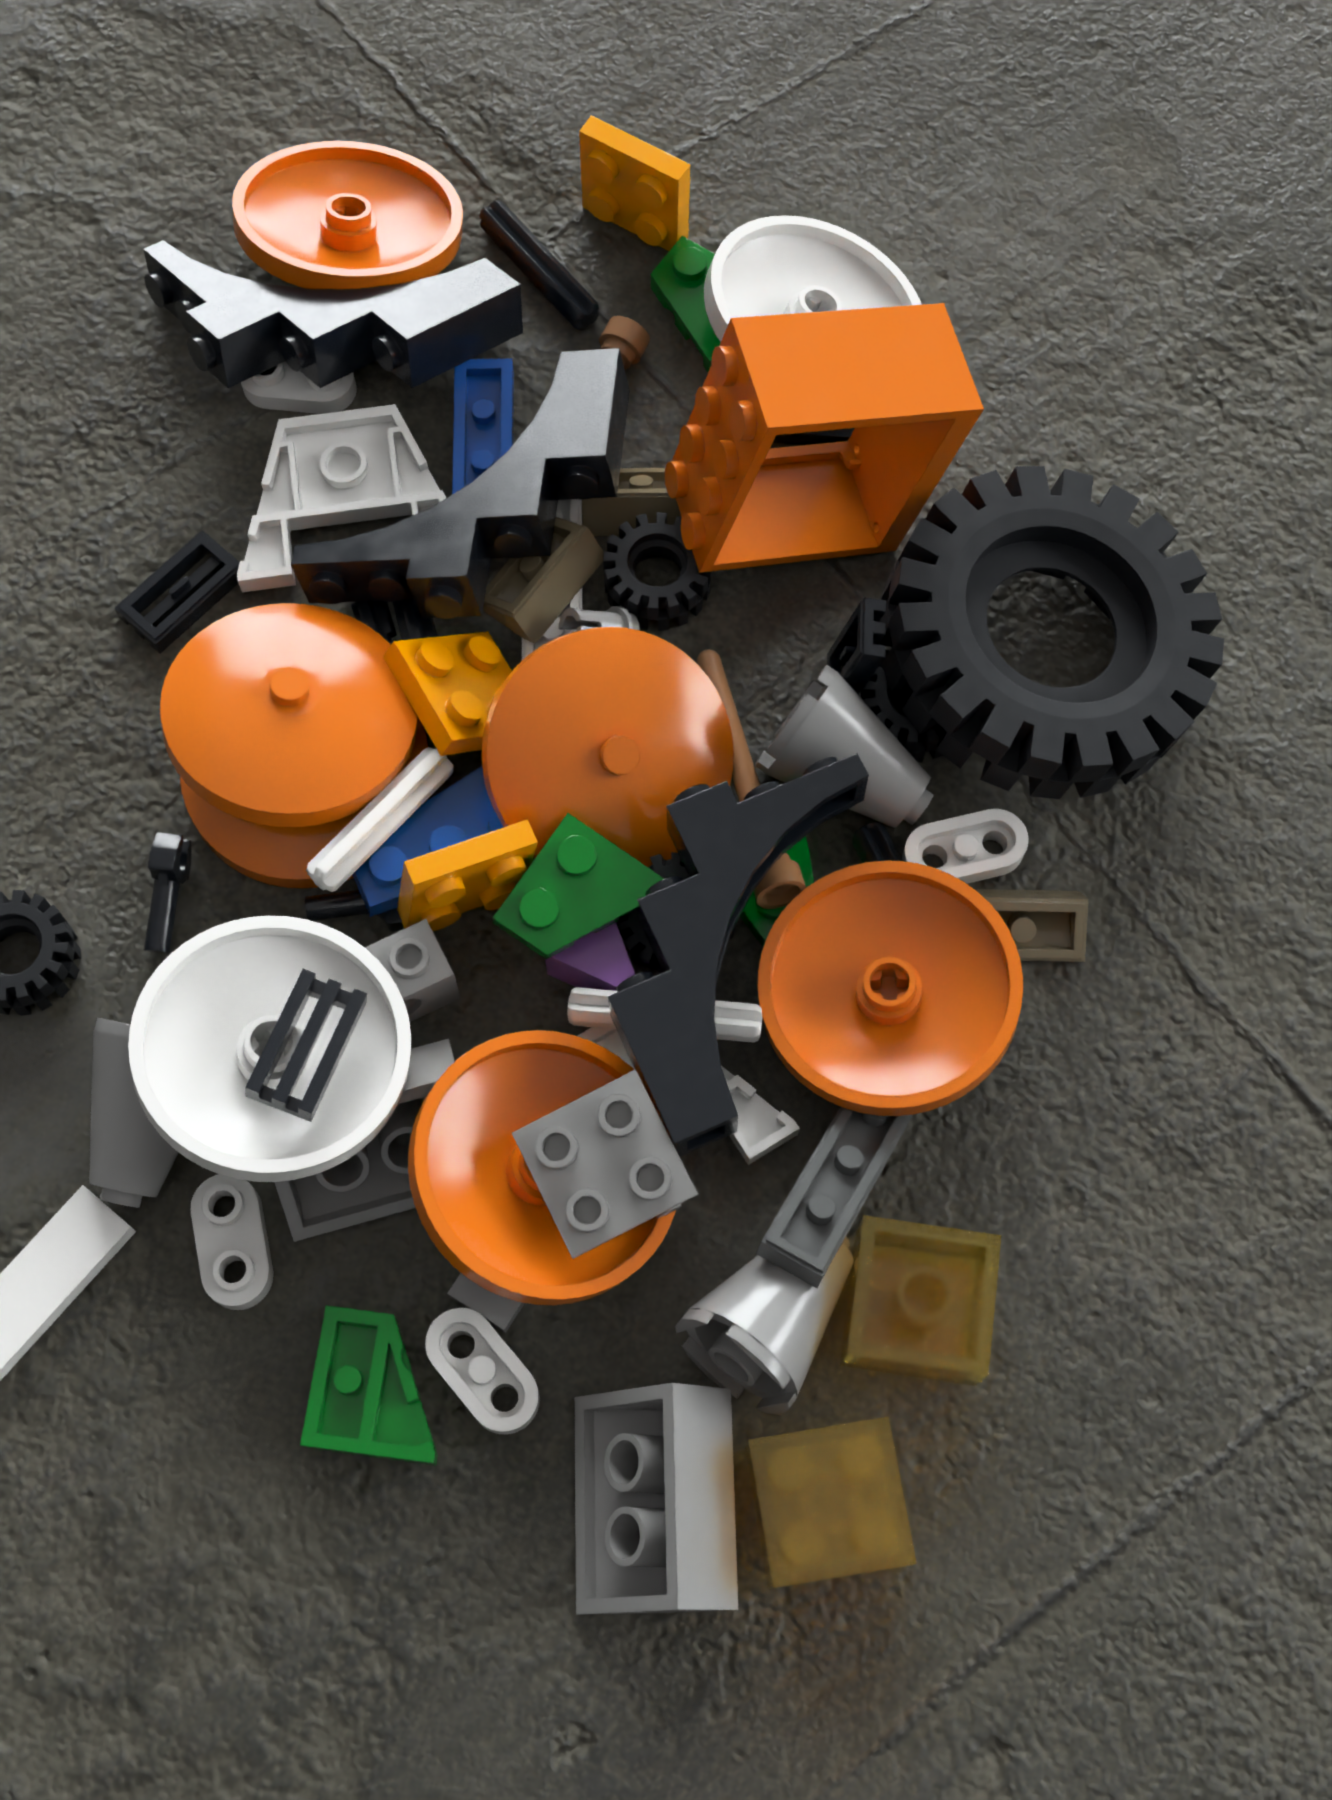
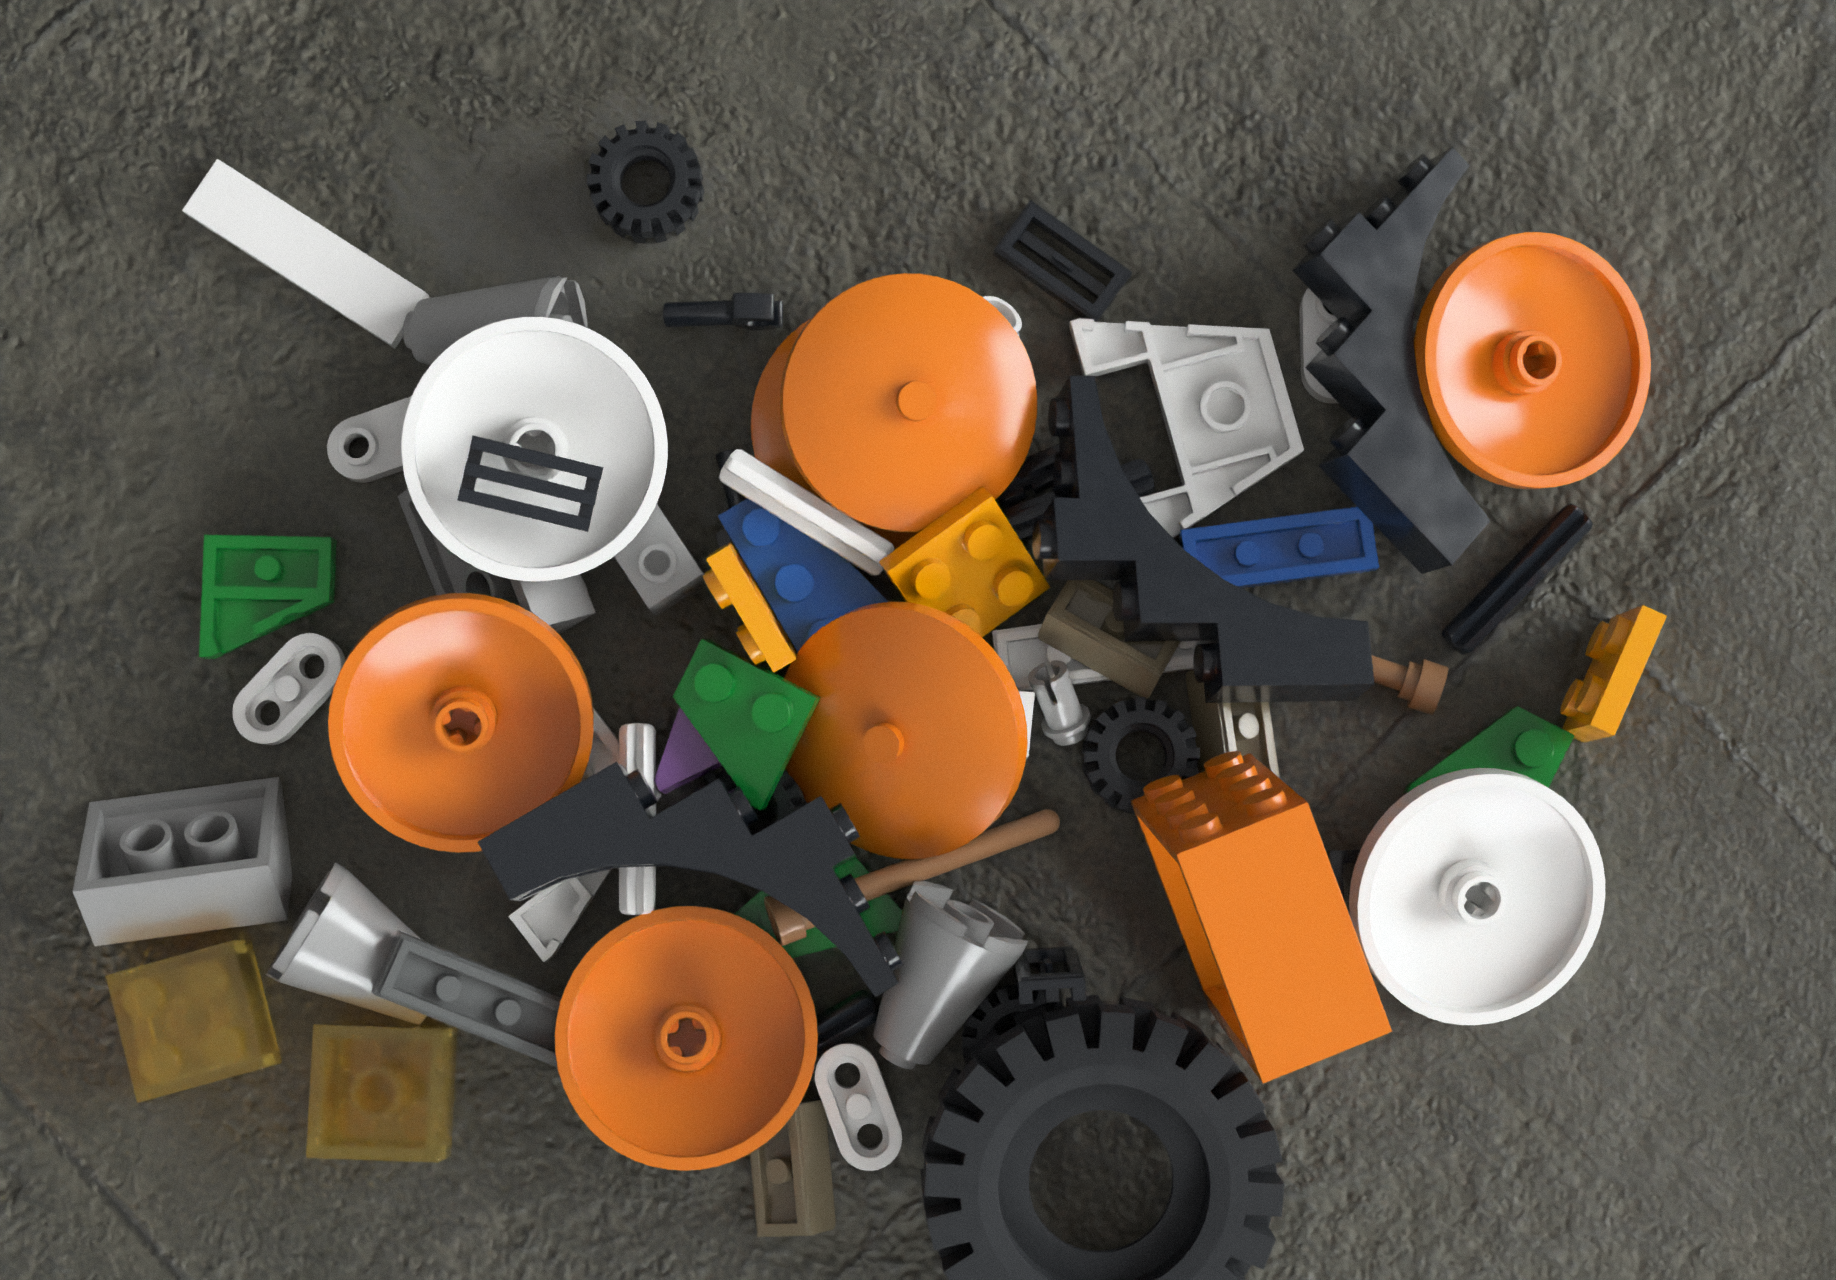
camera: 85 degrees right, 15 degrees up
light grey hinge [512,1069,699,1259] -> none

